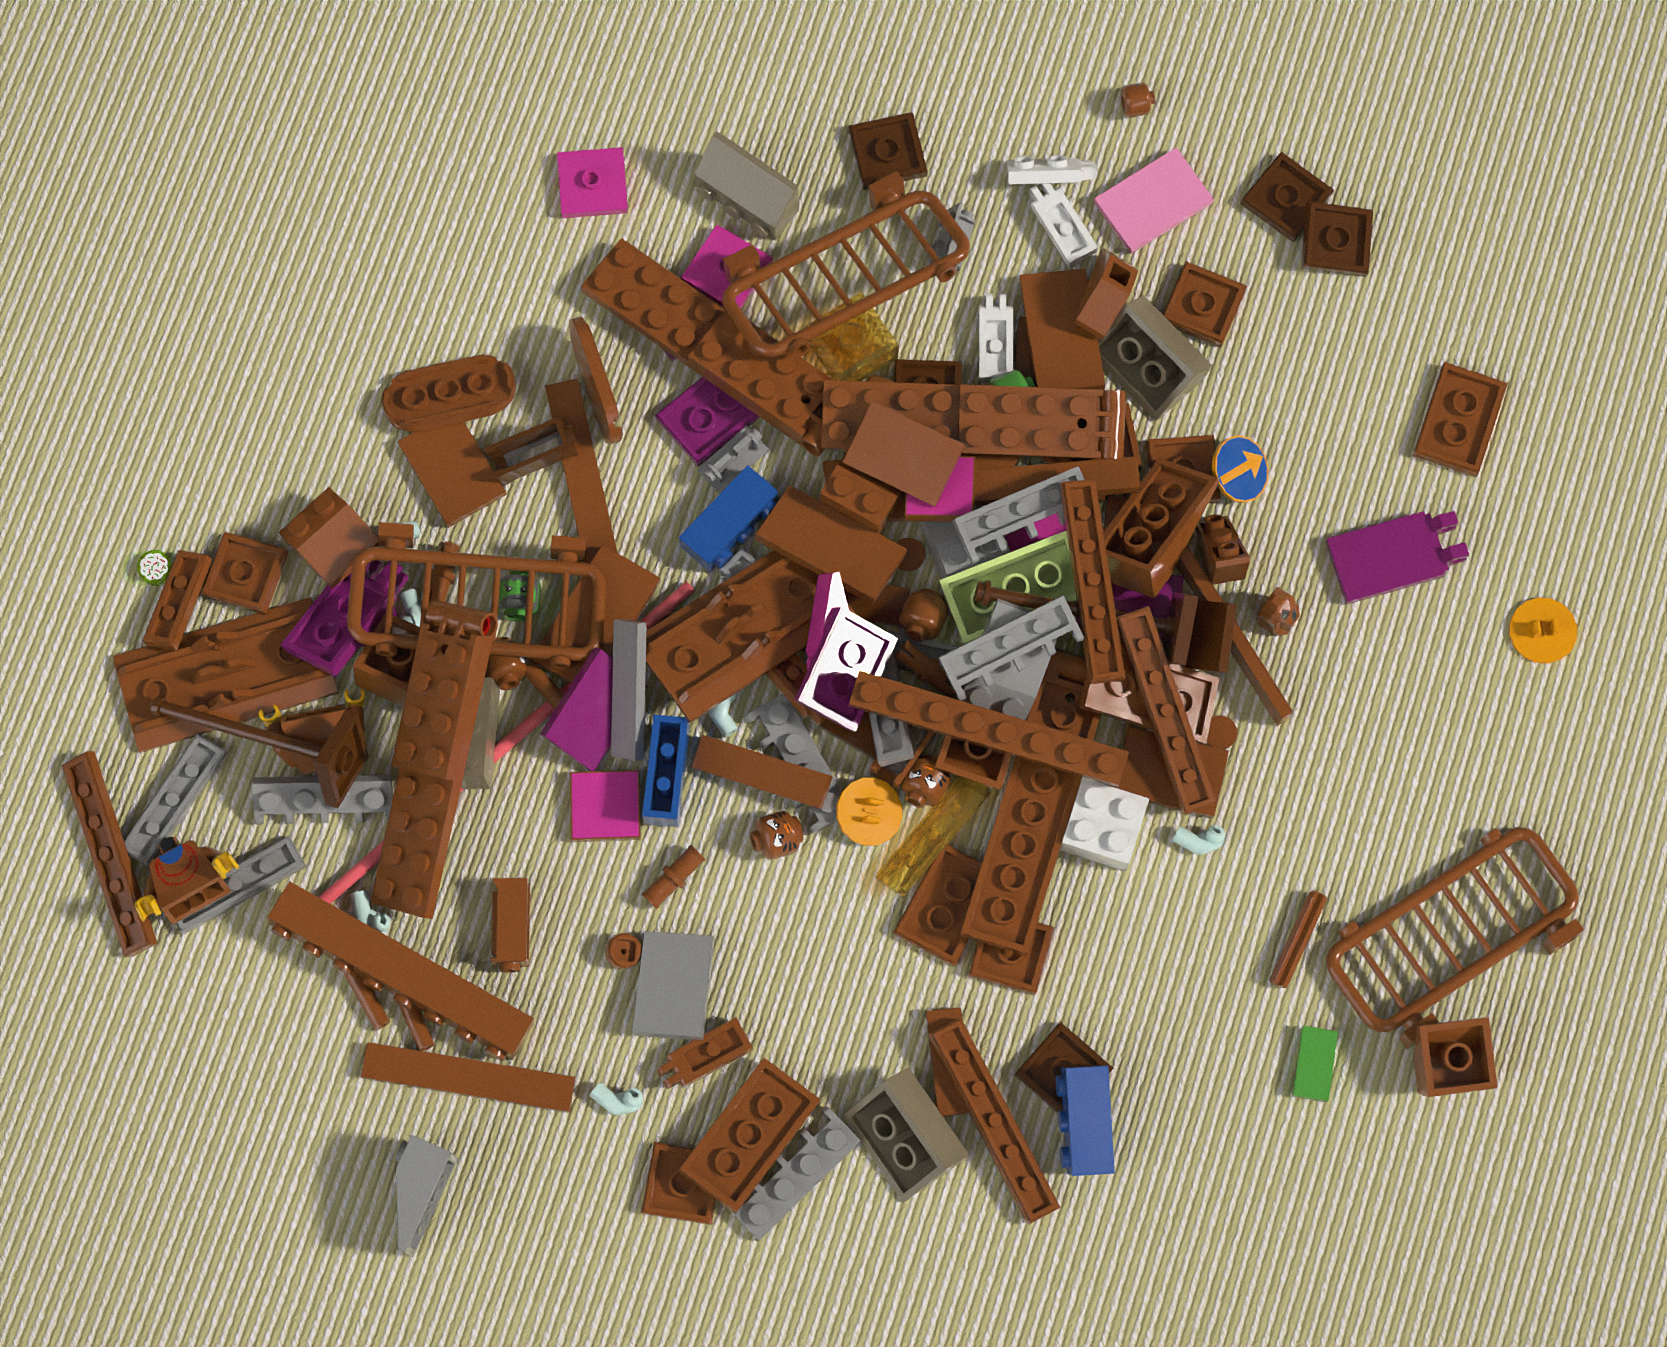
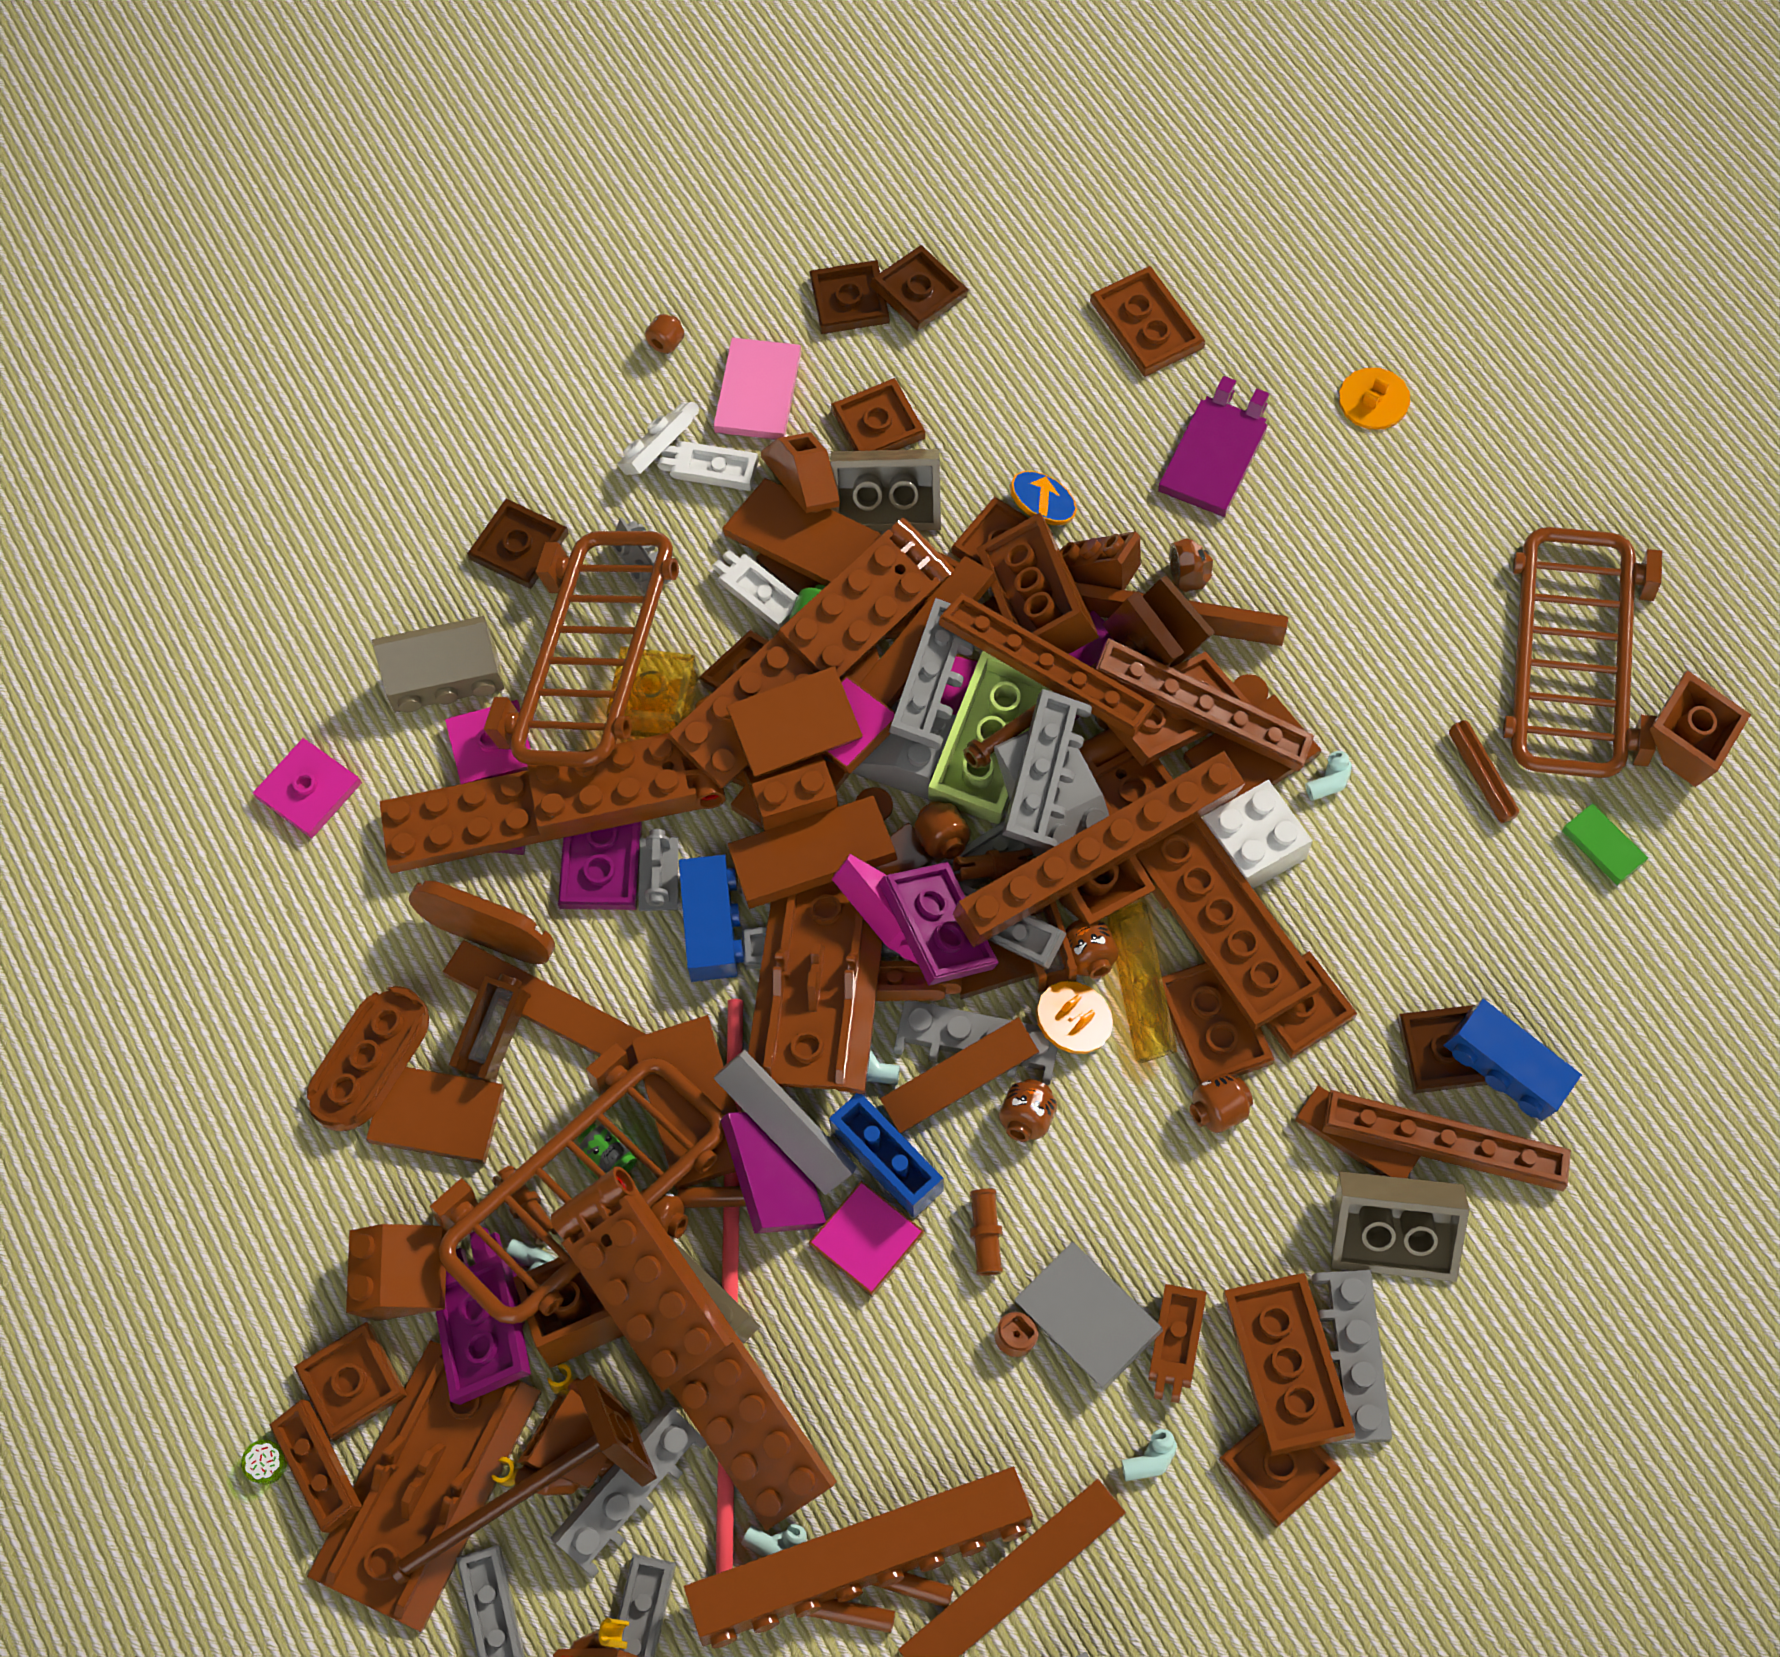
camera: 45 degrees left, 10 degrees down
dark orange window [491,878,530,973] -> none
none -> dark orange head [1190,1073,1253,1134]

